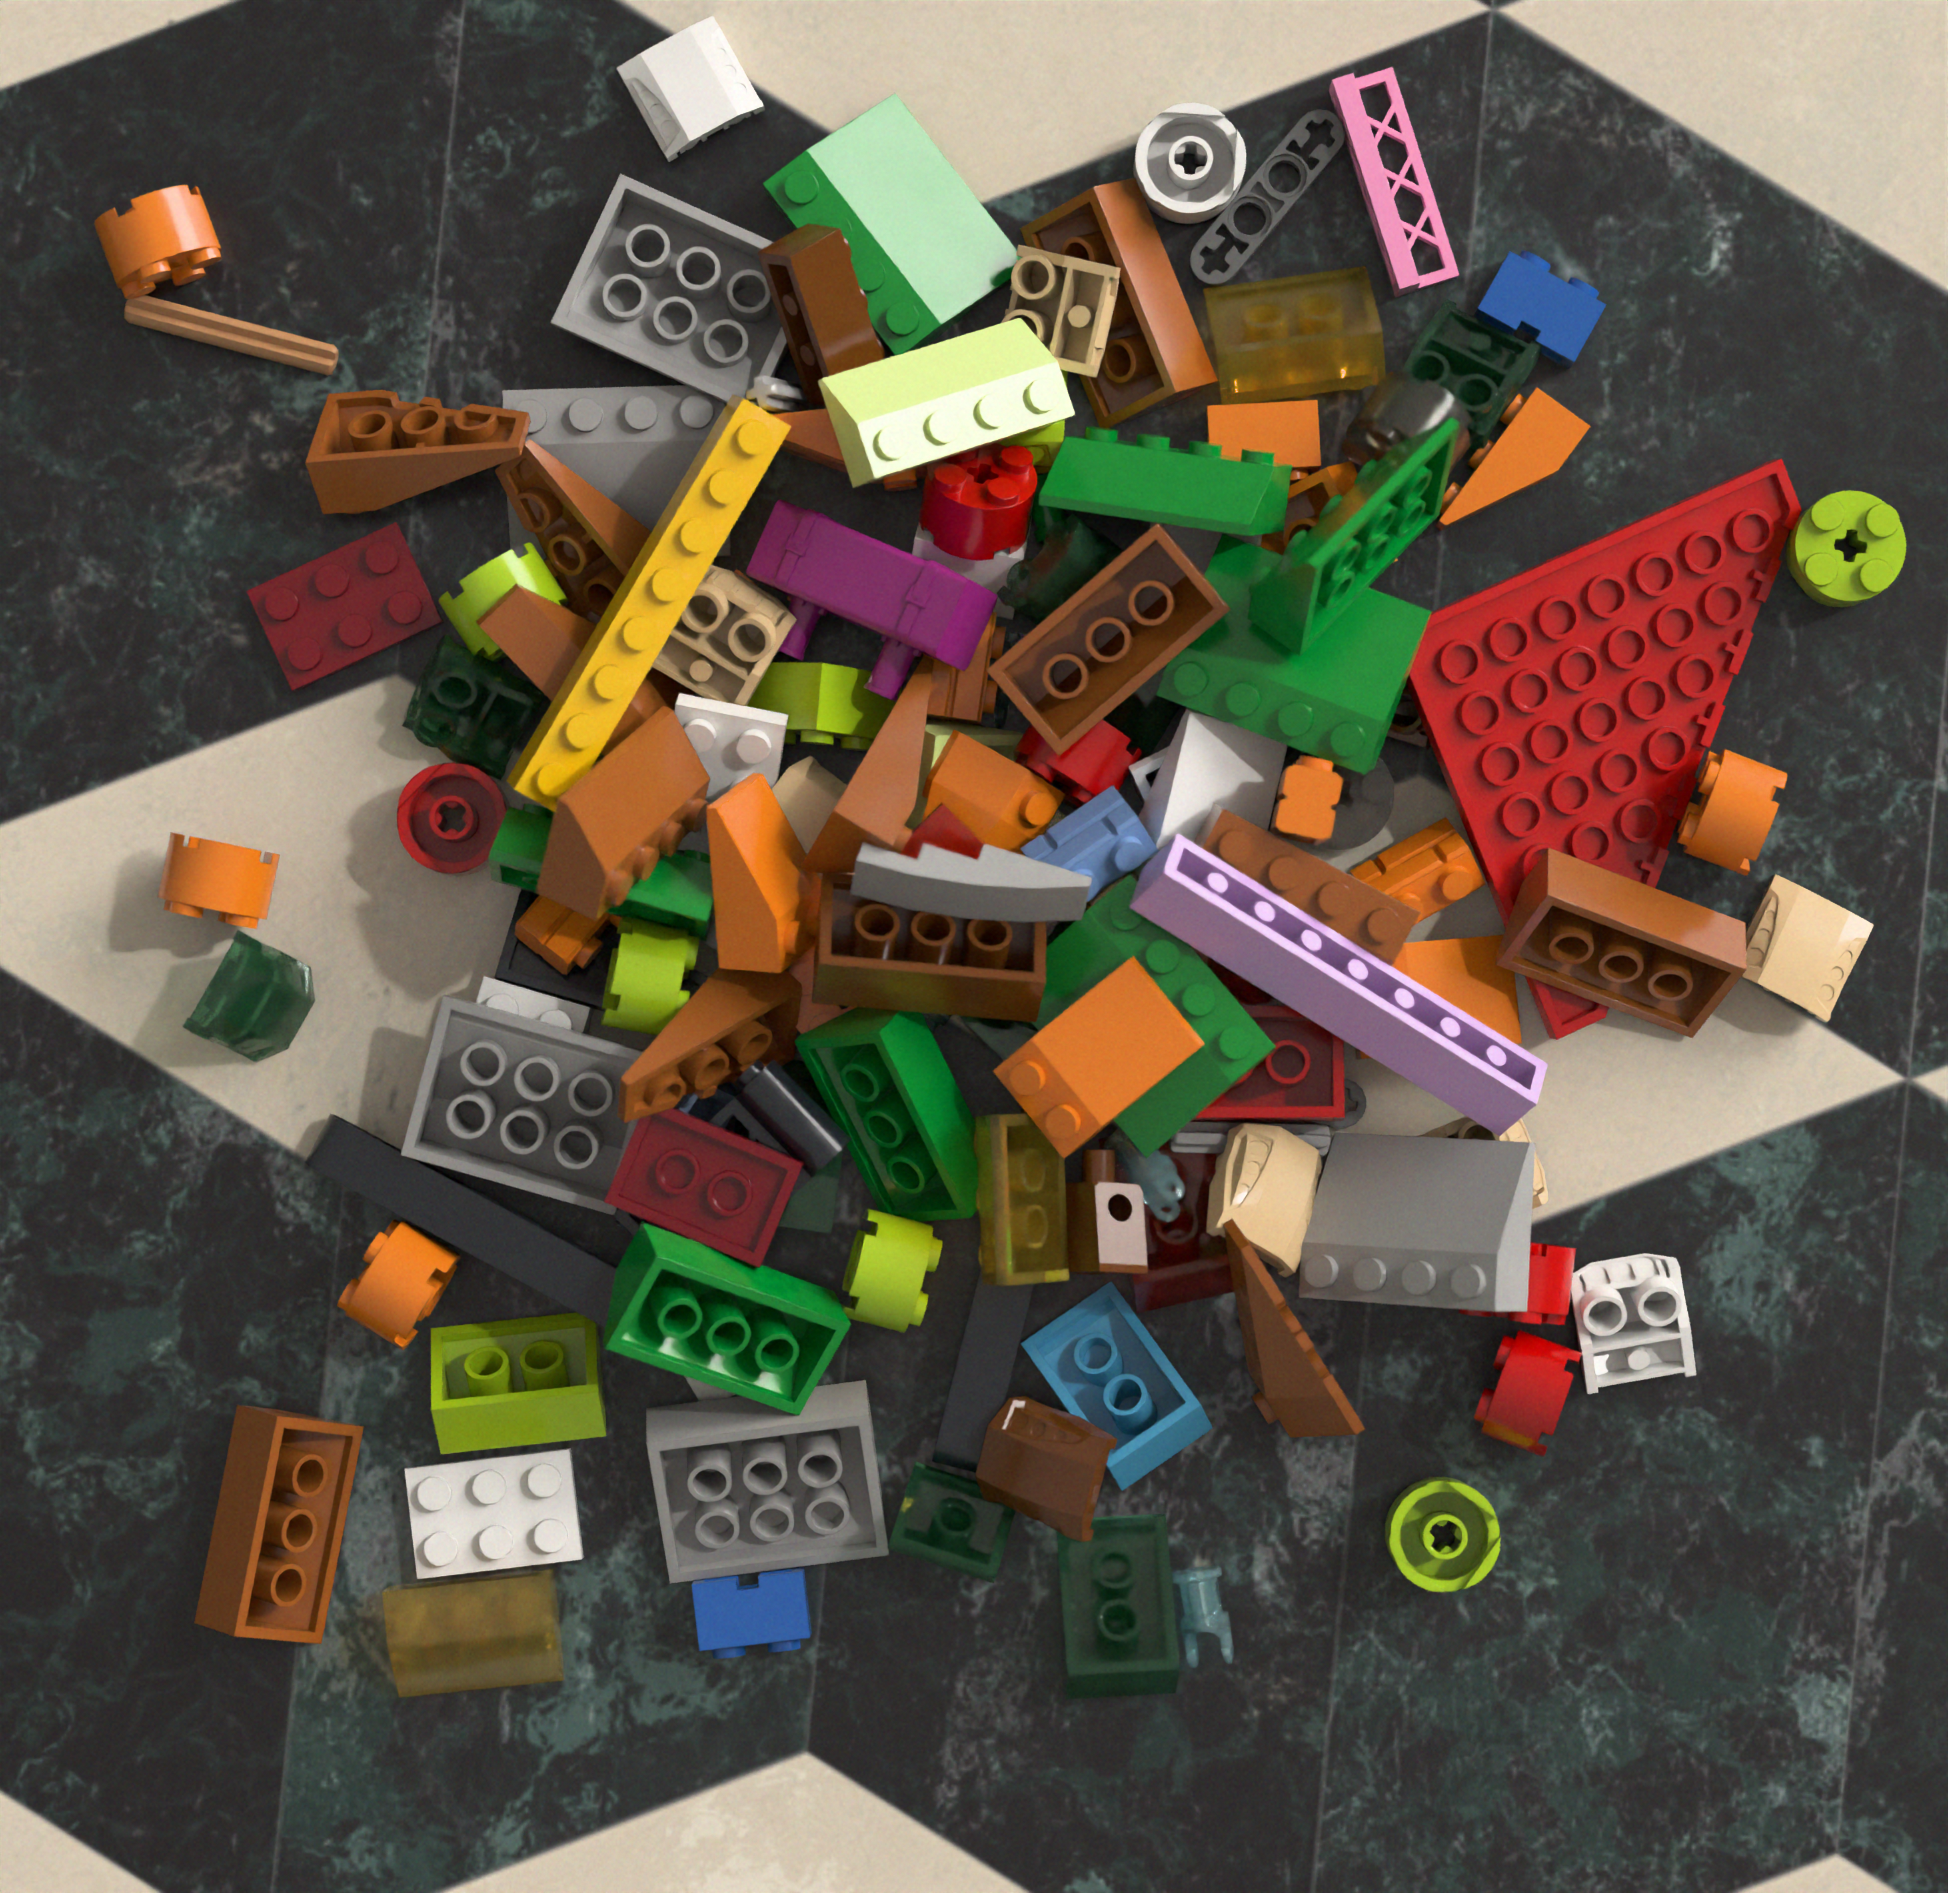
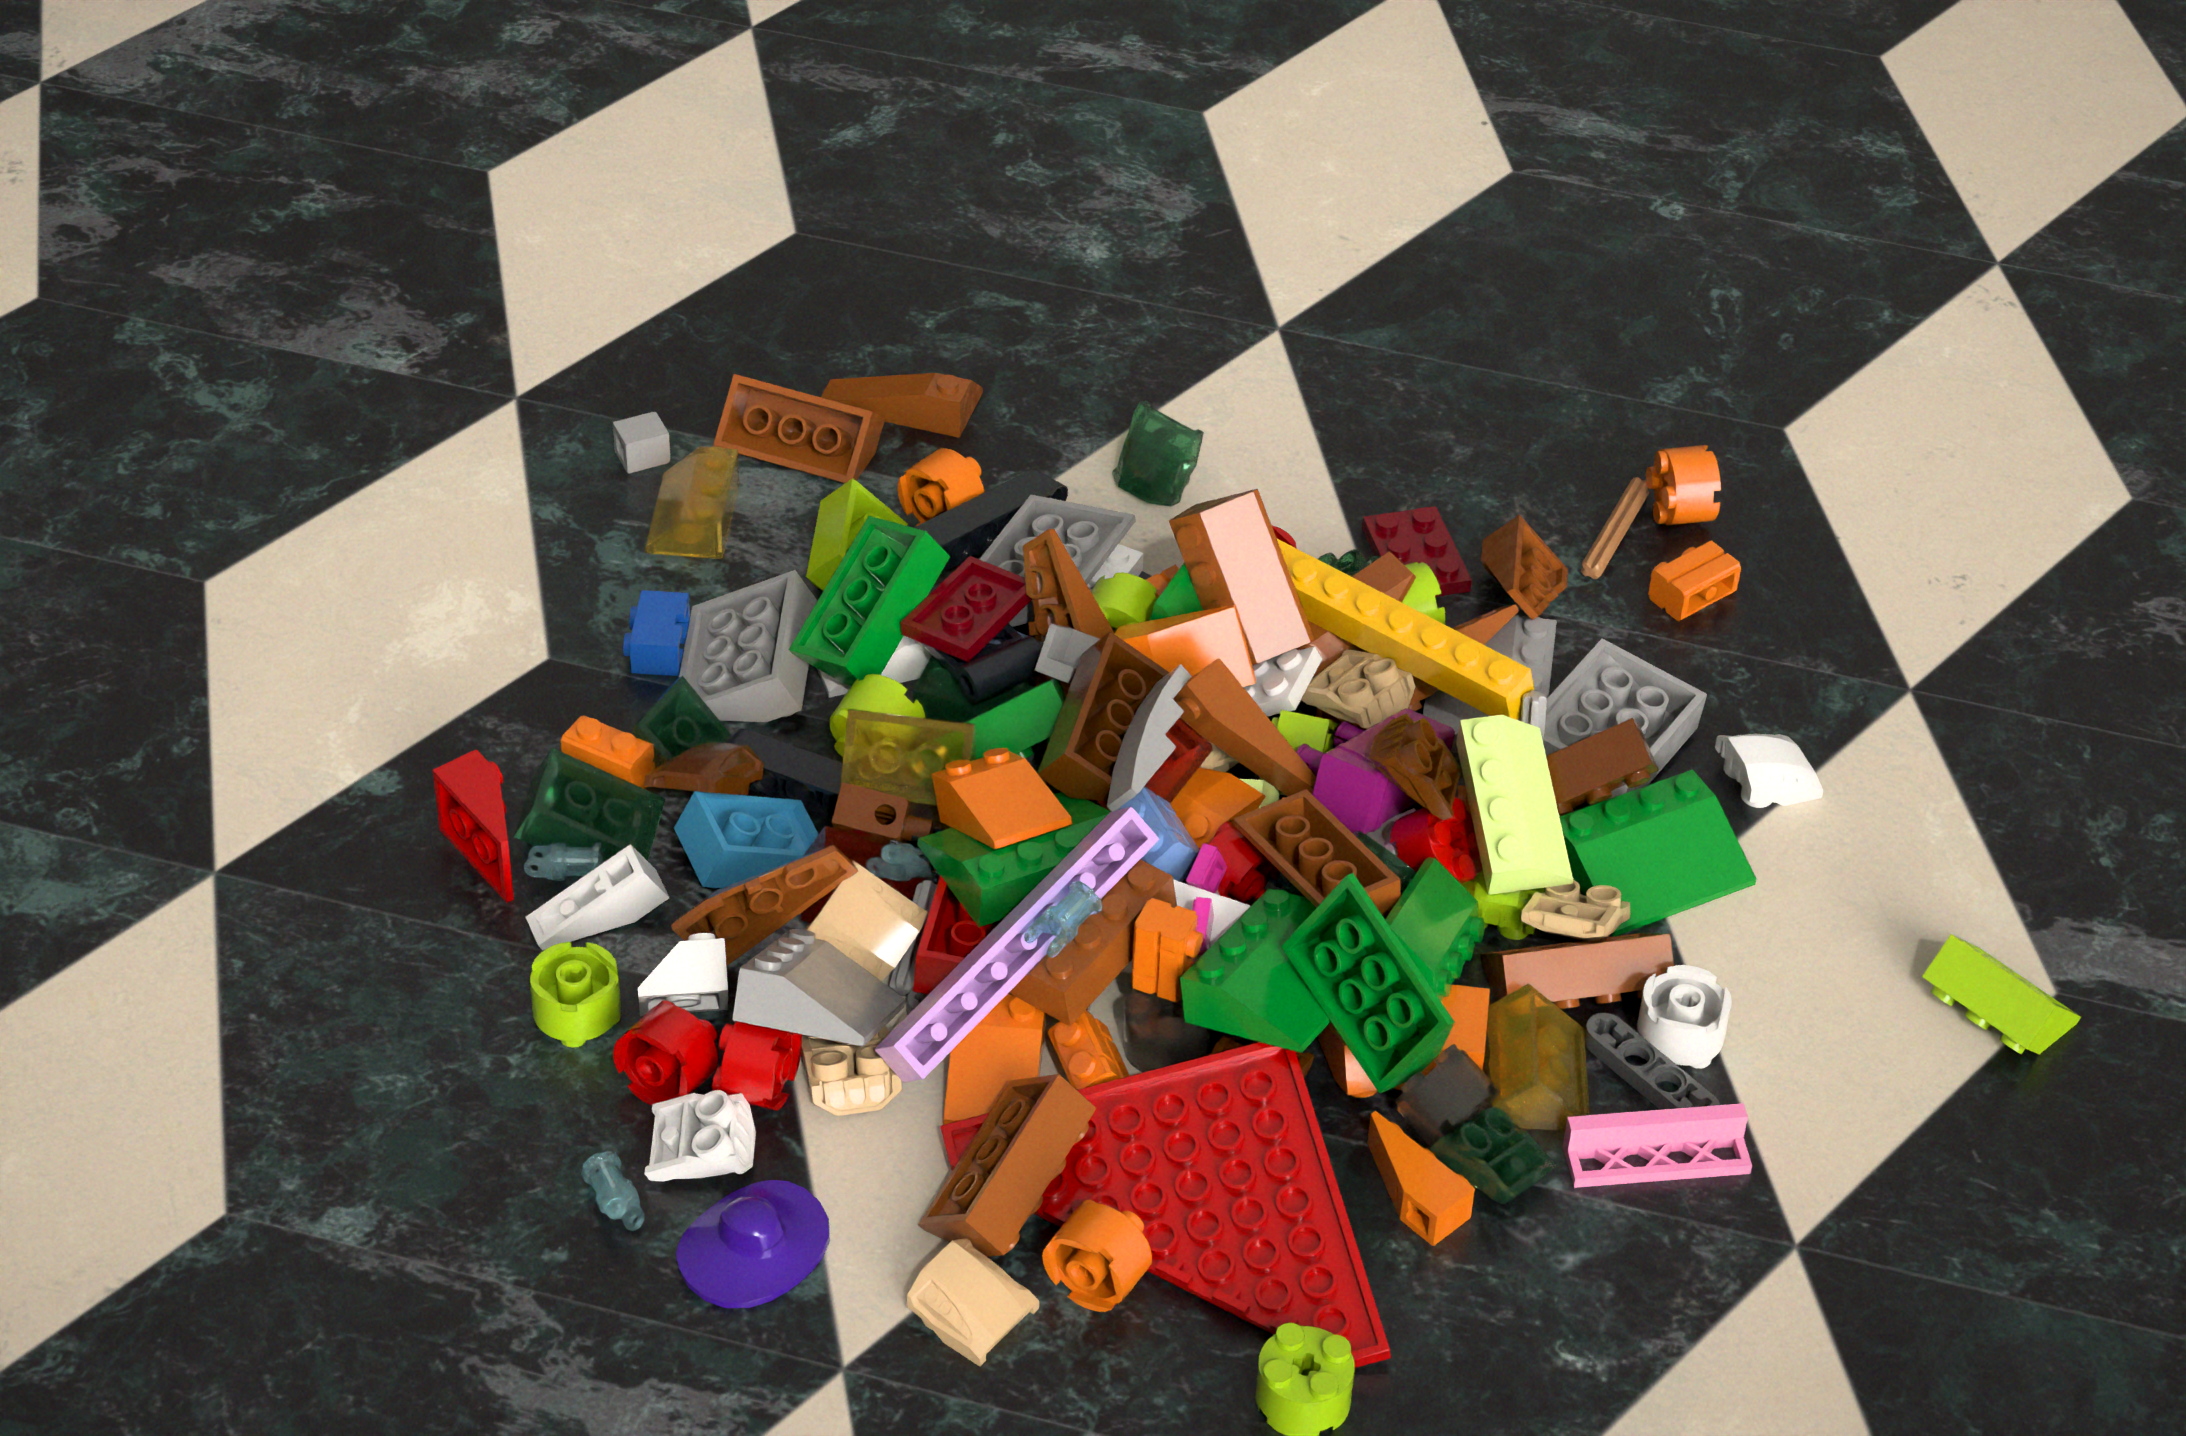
camera: 95 degrees right, 45 degrees down
orange brick [157,832,280,929] -> none
white plate [404,1448,584,1579] -> none
blue brick [1473,251,1607,370] -> none
none -> red slope [433,749,514,903]
none -> white slope [526,844,669,950]
none -> orange brick [561,715,655,800]
none -> clear light blue piece [581,1151,645,1231]
none -> light grey panel [613,412,670,474]
none -> white slope [638,933,728,1016]
none -> dark purple hat [676,1180,830,1308]
none -> dark orange wedge [821,373,983,438]
none -> clear light blue piece [1024,881,1103,958]
none -> light grey panel [1035,624,1100,684]
none -> dark pink tile [1186,843,1227,894]
none -> dark pink tile [1192,897,1214,955]
none -> reddish brown slope [1369,713,1463,820]
none -> orange brick [1648,540,1741,621]

